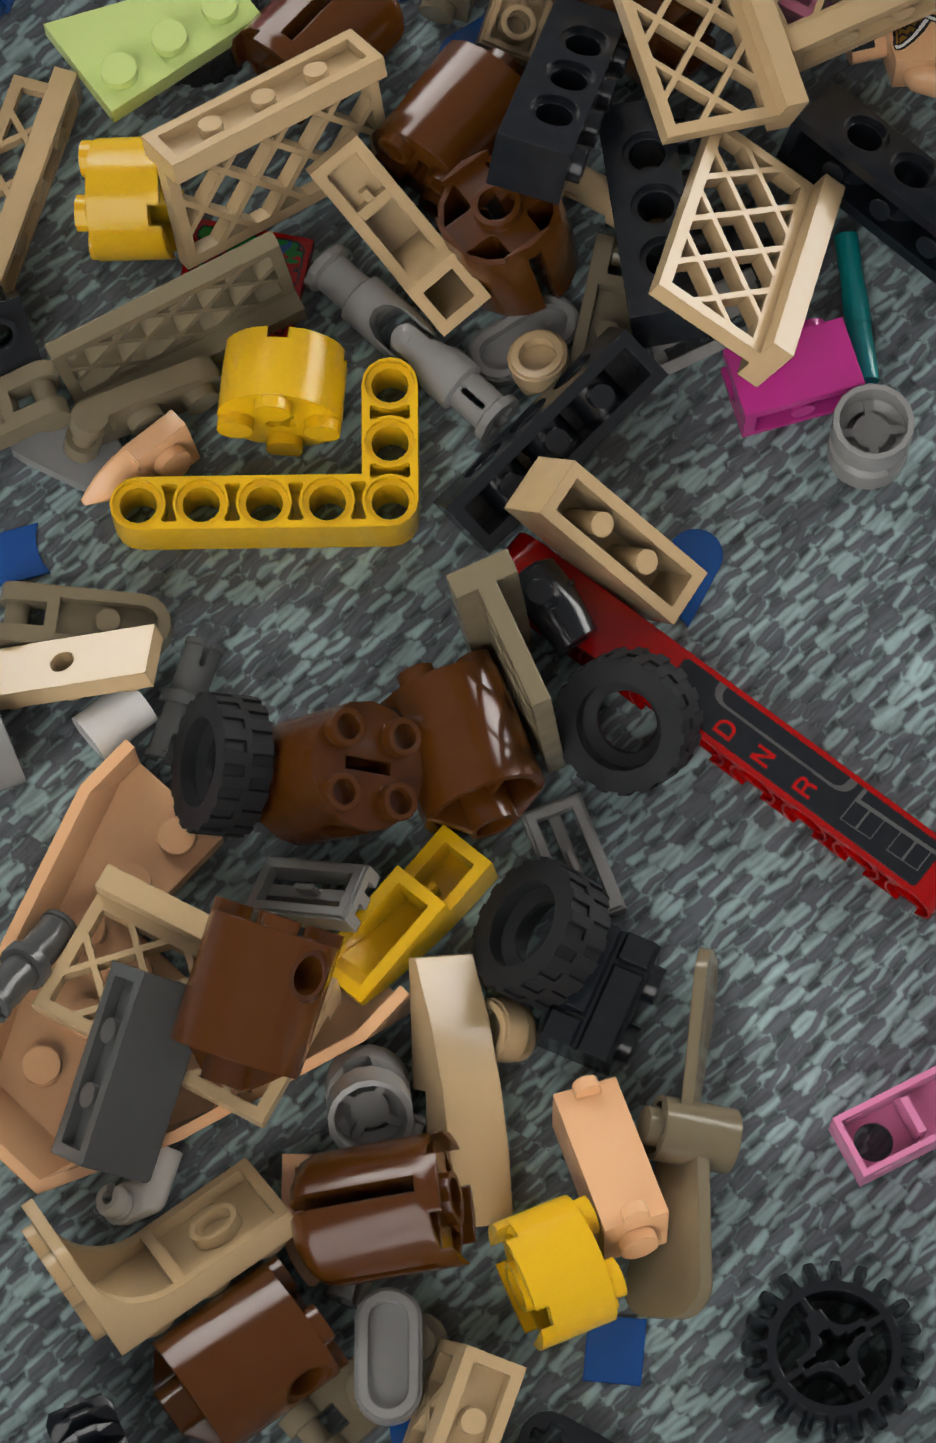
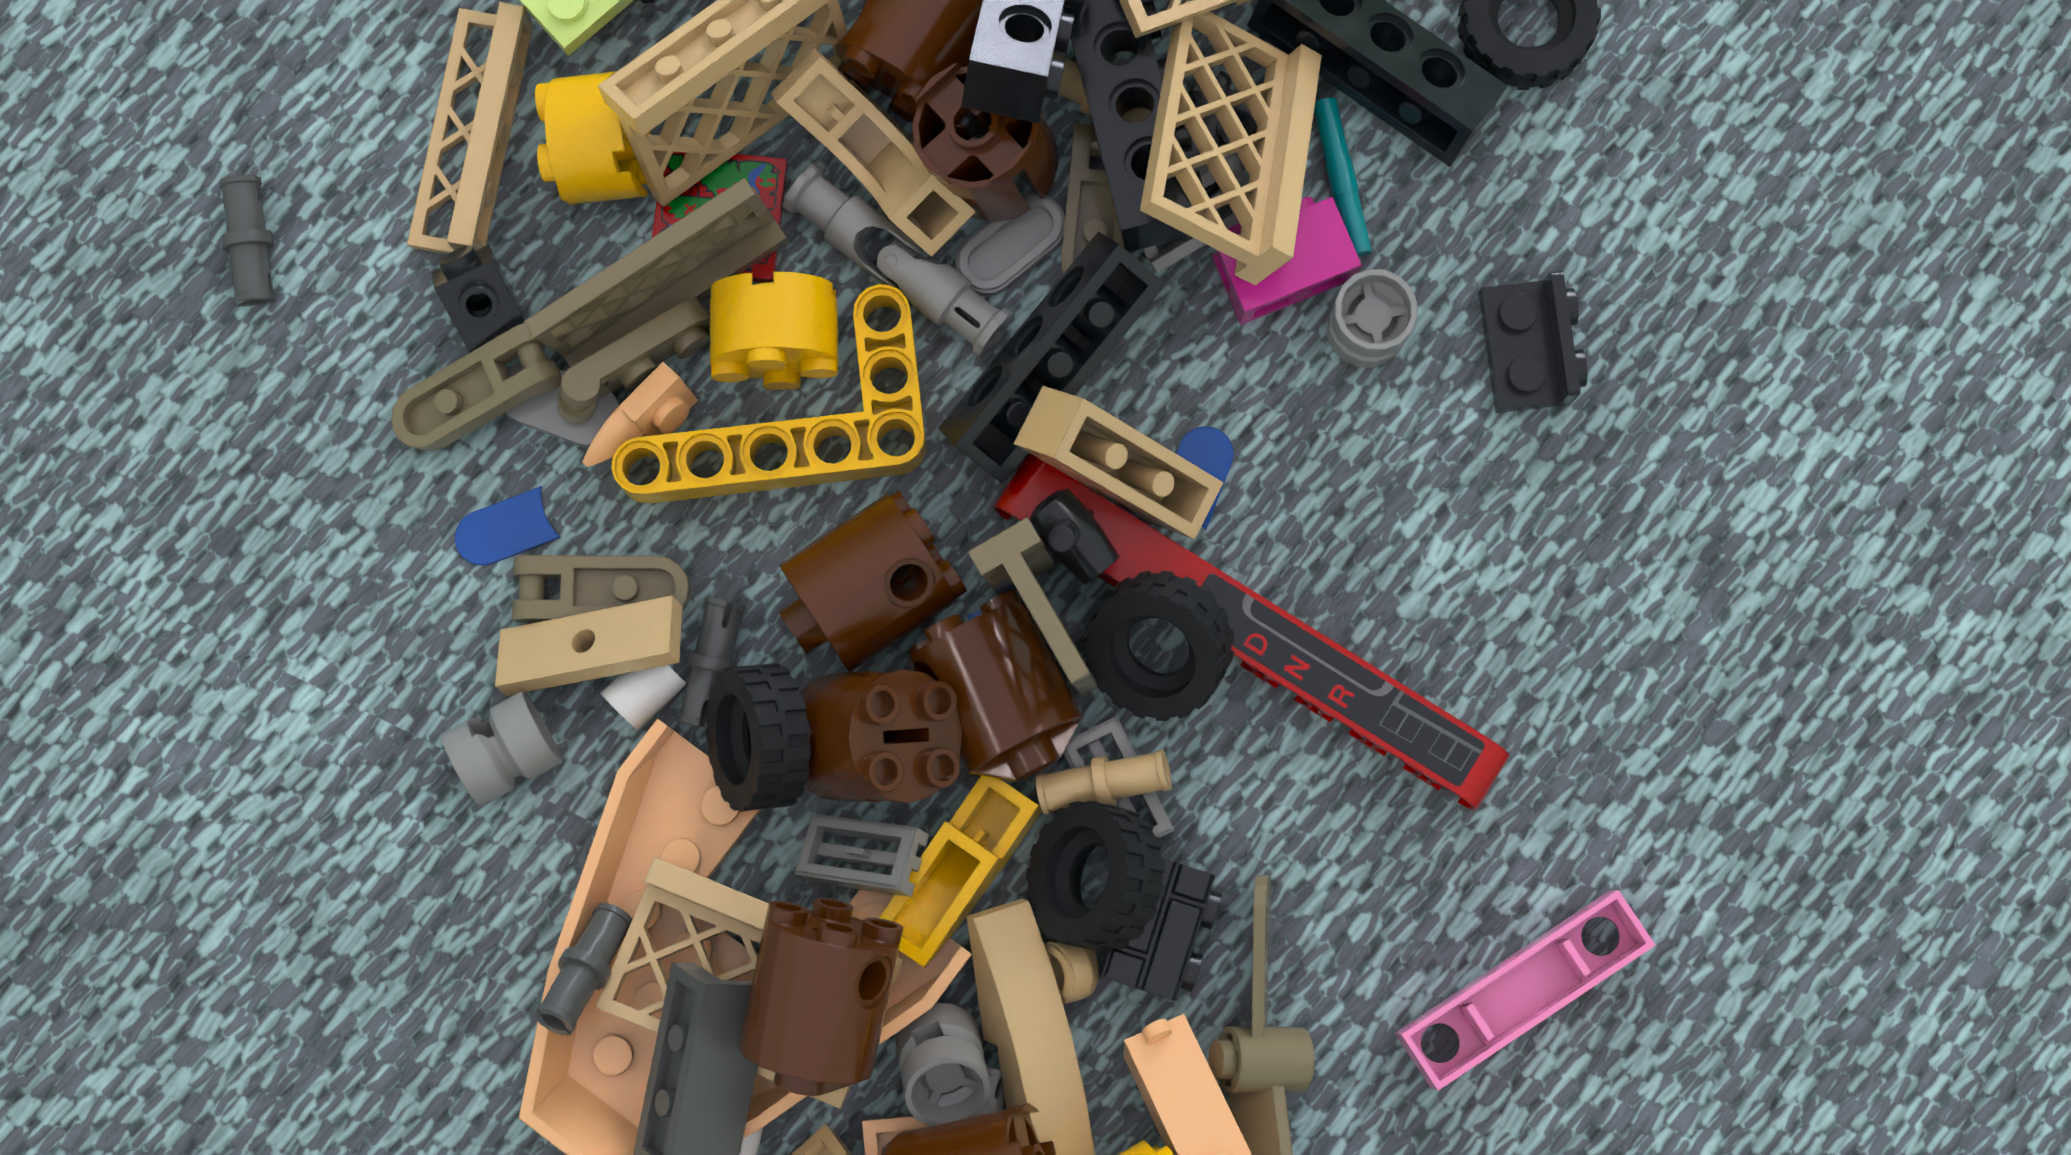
camera: 10 degrees left, 10 degrees up
tan tile [507,329,571,396] -> none
none -> reddish brown cylinder [778,491,967,672]
none -> tan pin [1036,749,1172,814]

